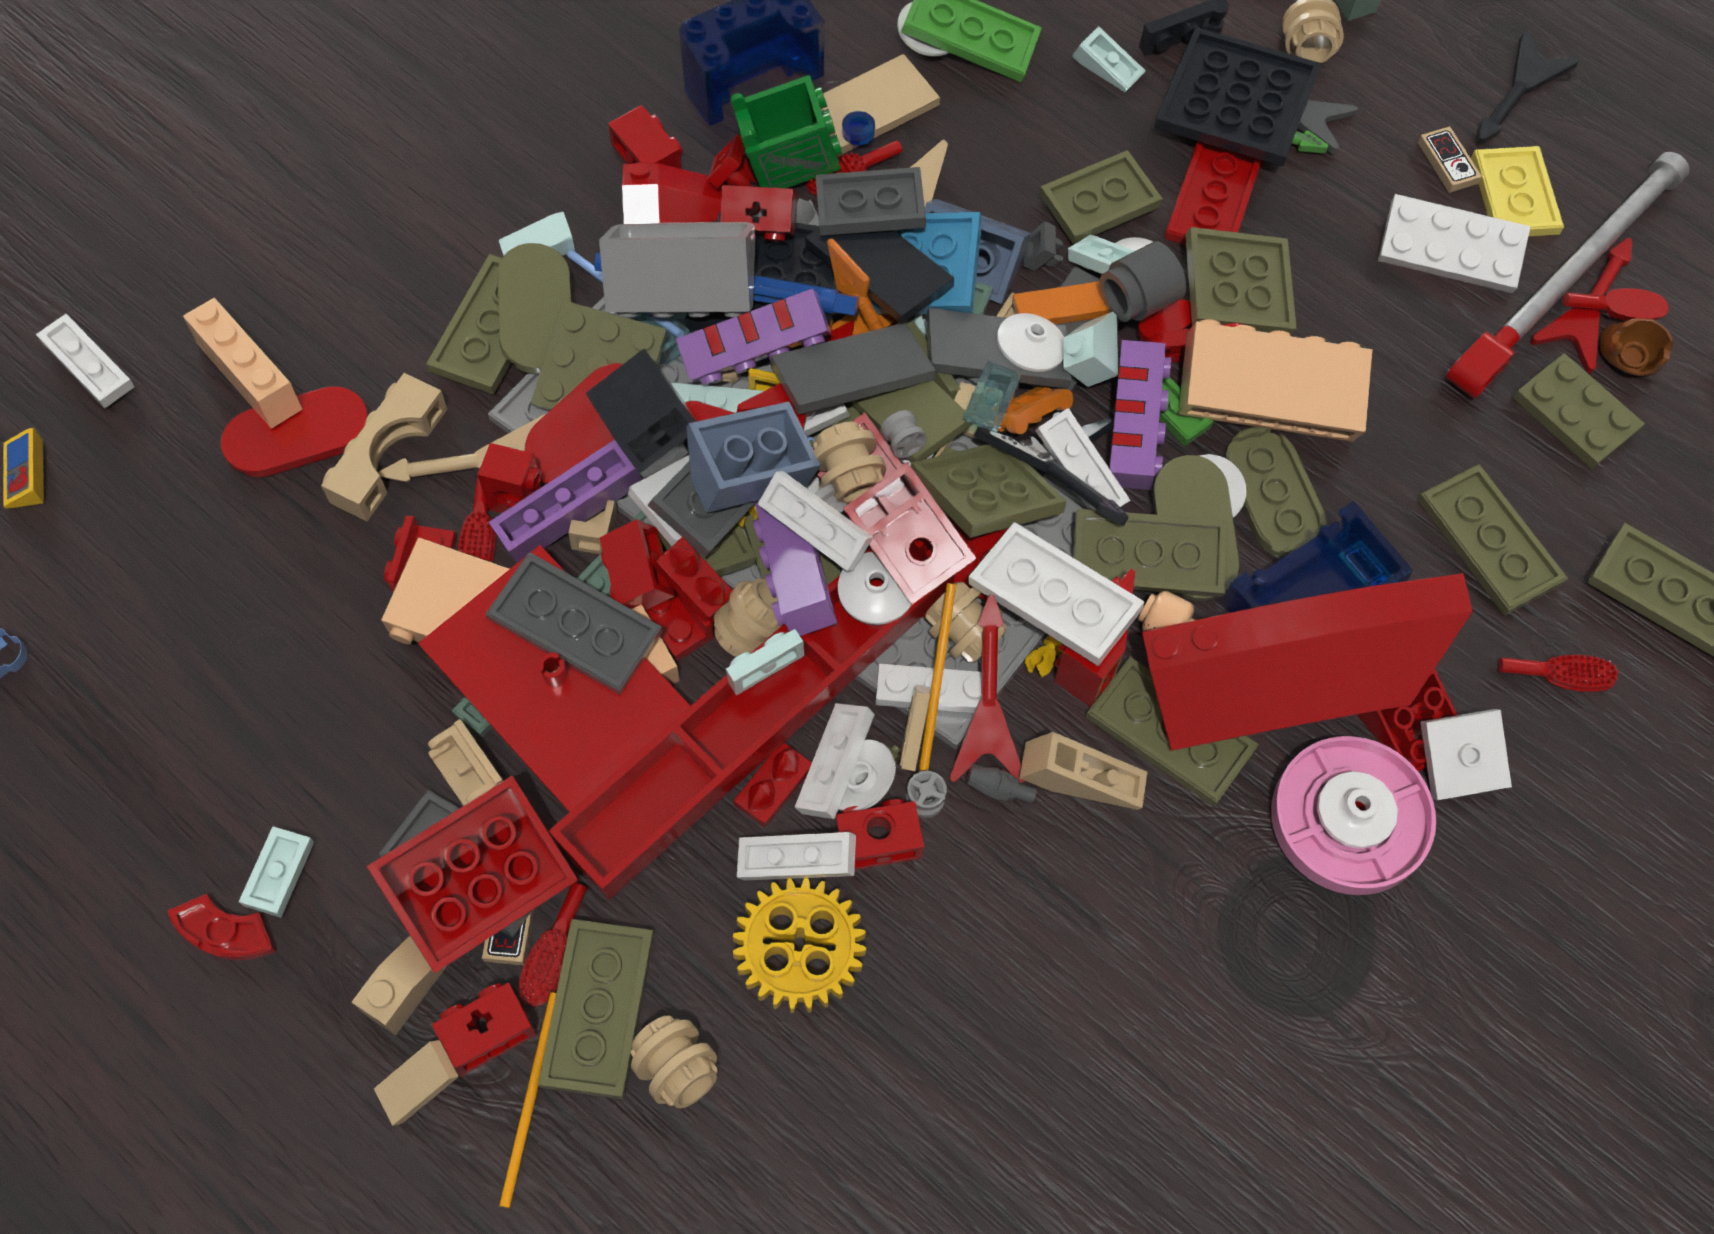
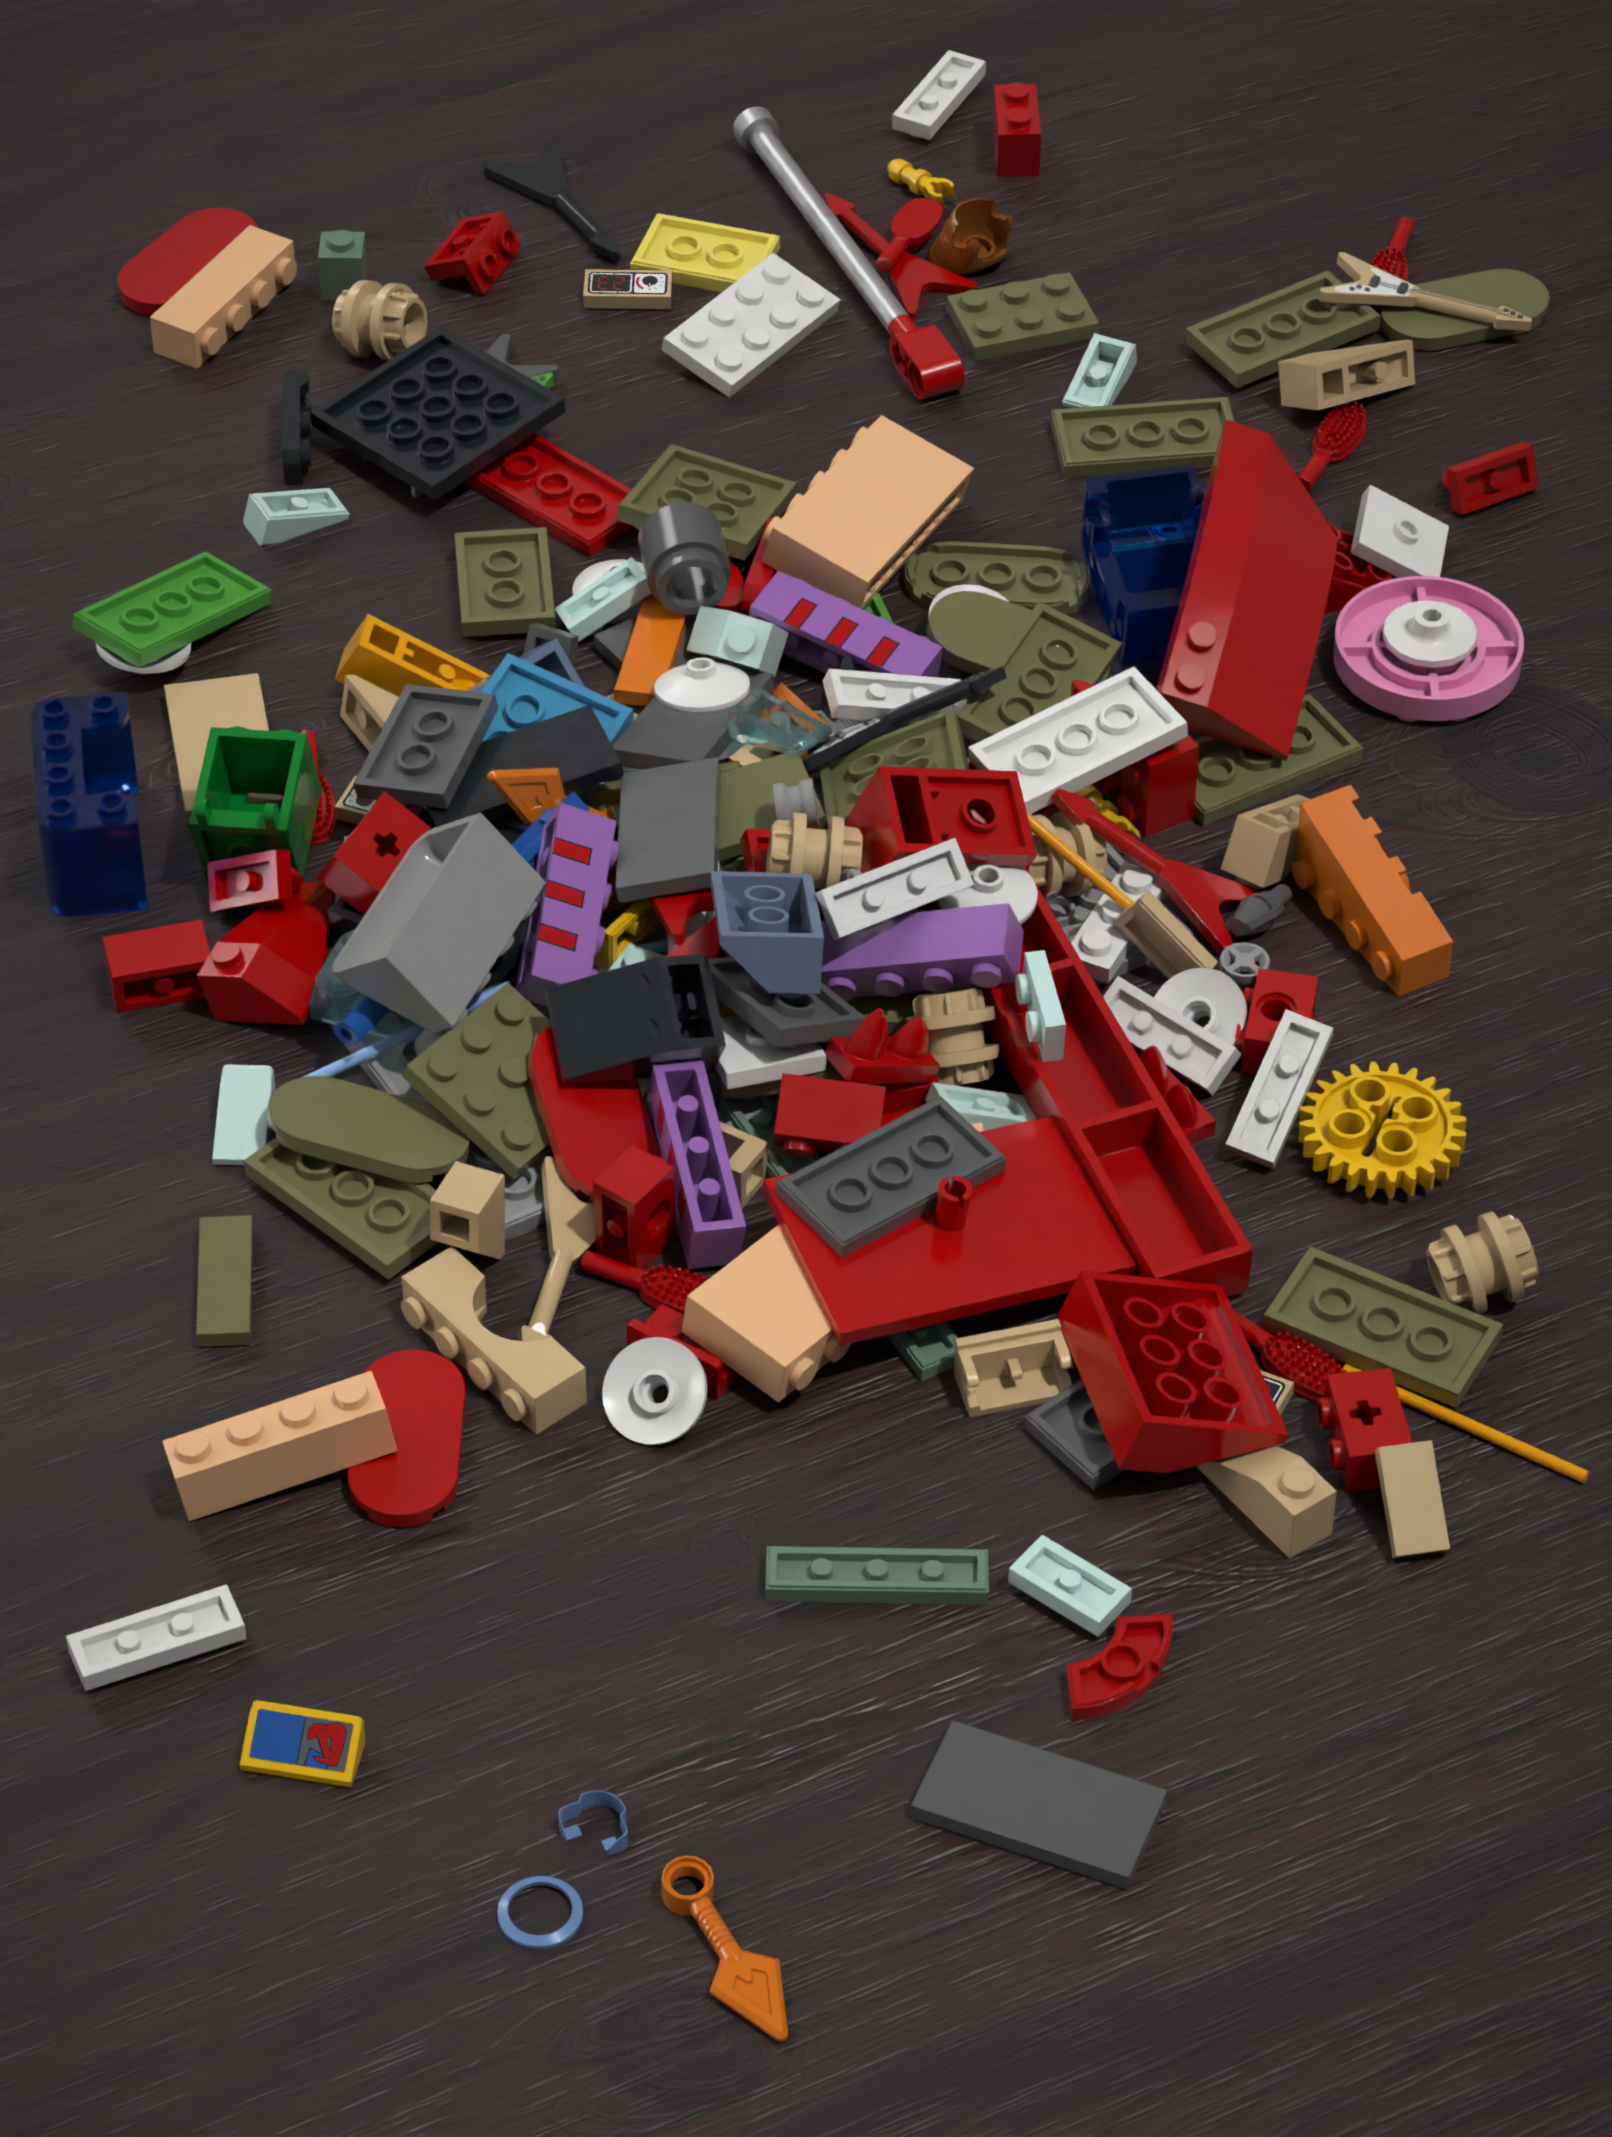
camera: 65 degrees left, 20 degrees down
none -> olive tile [196,1215,253,1347]
none -> light orange slope [334,614,490,697]
none -> red bracket [424,211,521,295]
none -> tan slope [430,1161,505,1260]
none -> white dish [602,1337,707,1445]
none -> sand green tile [765,1546,989,1605]
none -> yellow piece [887,158,957,209]
none -> dark grey tile [910,1720,1168,1890]
none -> light aqua plate [925,1082,1037,1131]
none -> light aqua slope [1062,333,1137,408]
none -> tan slope [1278,340,1415,410]
none -> orange wedge [1292,784,1453,997]
none -> red tile [1441,442,1538,515]

